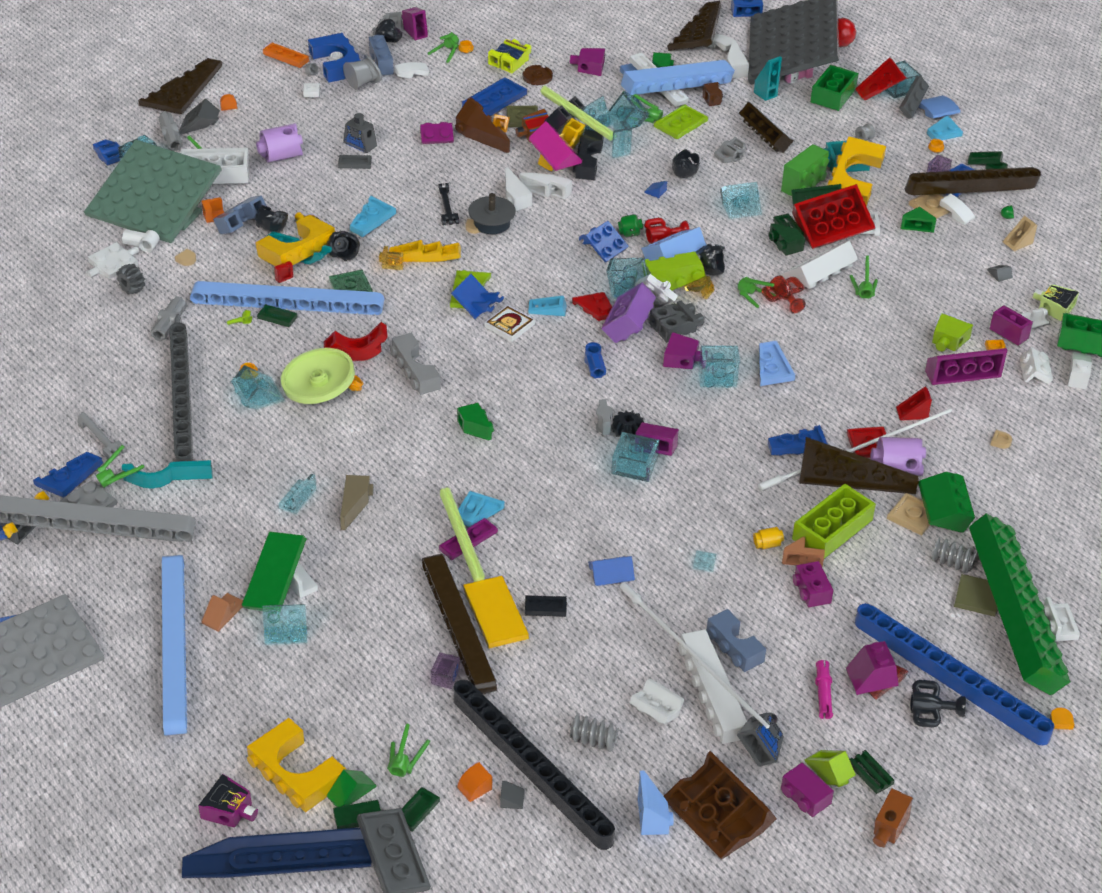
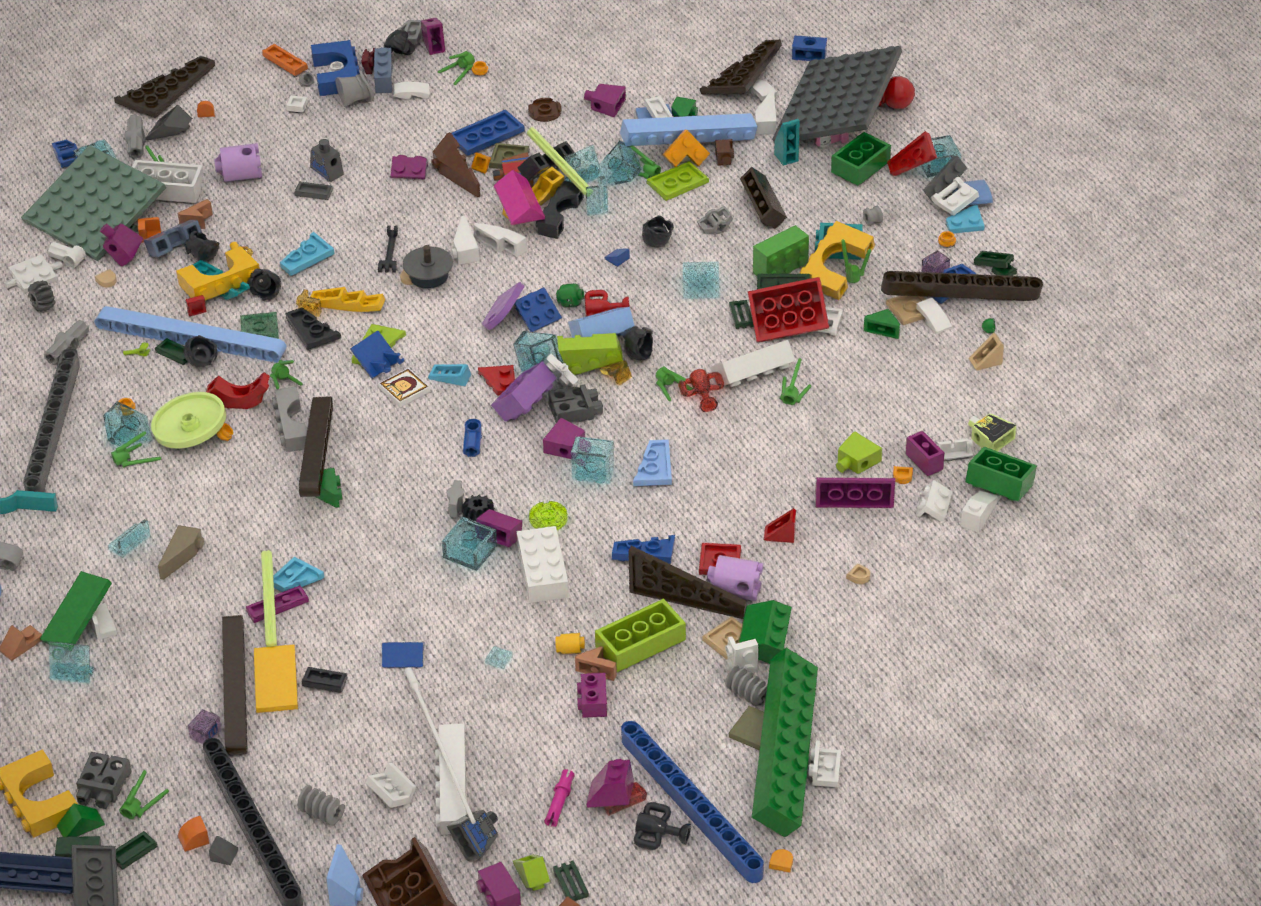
camera: 15 degrees right, 0 degrees up
neon yellow hips [488,39,531,73] -> none
sand blue arch [706,609,766,672] -> none
white piece [758,408,952,491] -> none
dark green slope [768,223,805,256] -> none
dark grey slope [987,265,1013,282] -> none
none -> dark grey hips [76,752,132,809]
none -> magenta torso [100,223,143,267]
none -> bright green plant [111,431,161,468]
none -> nougat slope [178,199,213,229]
none -> black hair [183,335,218,367]
none -> bright green plant [270,360,303,389]
none -> black wing [285,307,341,350]
none -> dark brown beam [299,396,333,497]
none -> dark red plate [361,48,375,74]
none -> medium lavender tile [482,282,525,330]
none -> white brick [517,526,569,603]
none -> clear neon green tile [529,501,568,530]
none -> light orange plate [662,129,710,167]
none -> white bracket [725,636,758,673]
none -> bright green plant [841,239,871,283]
none -> white plate [931,177,979,216]

